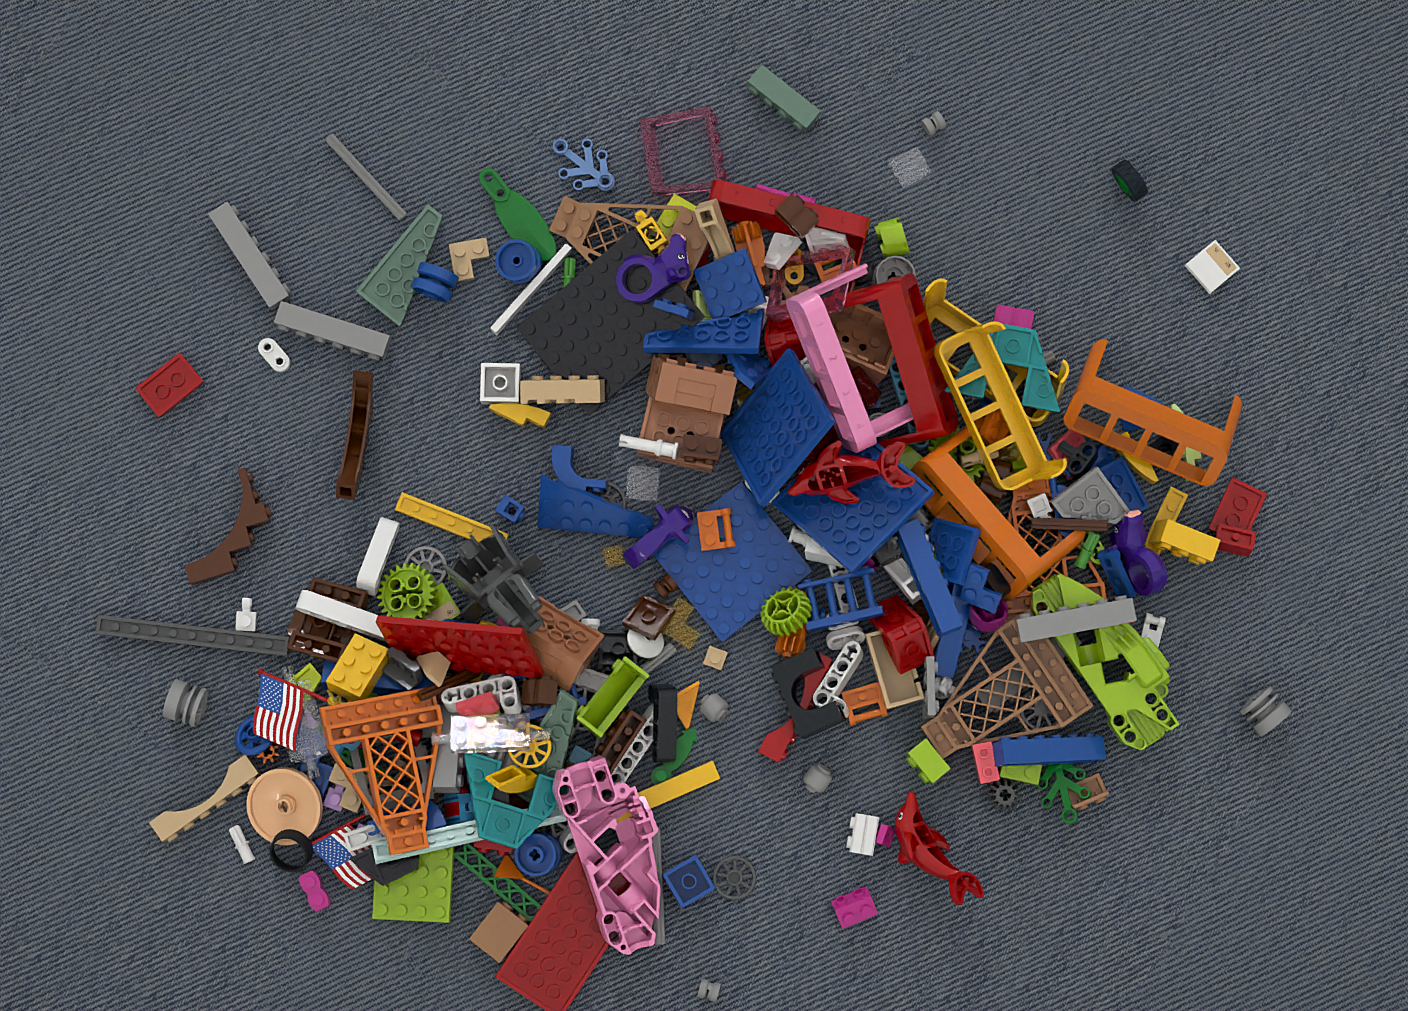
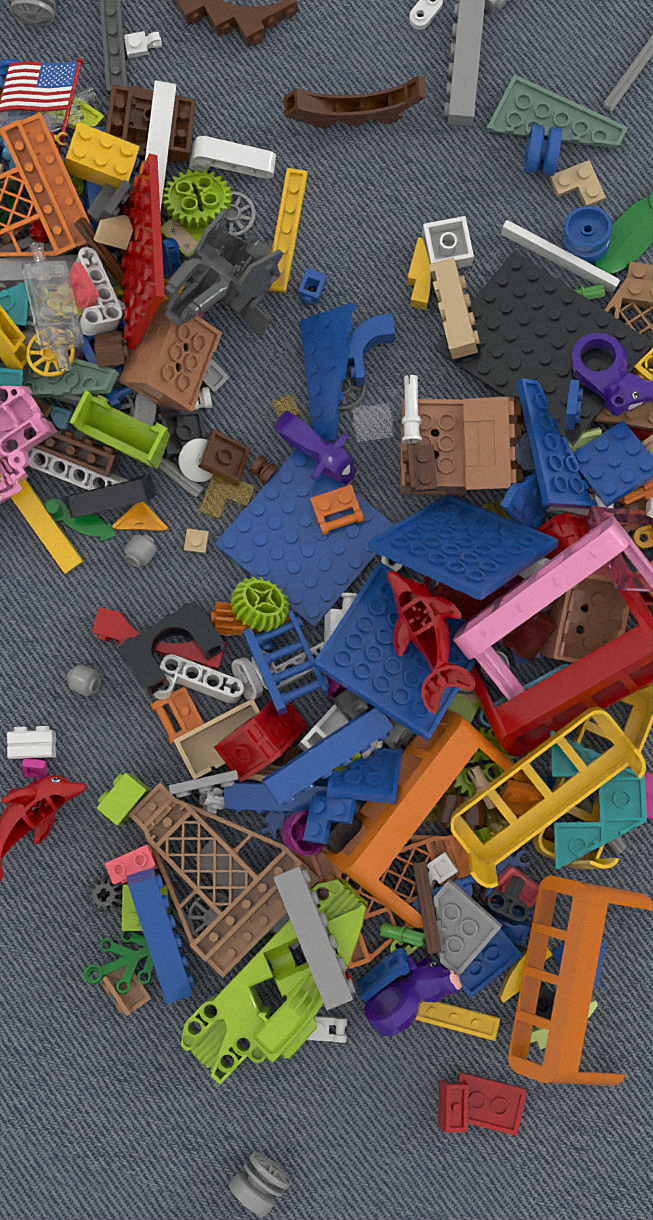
camera: 85 degrees right, 0 degrees up
yellow brick [1149,519,1220,565] -> none

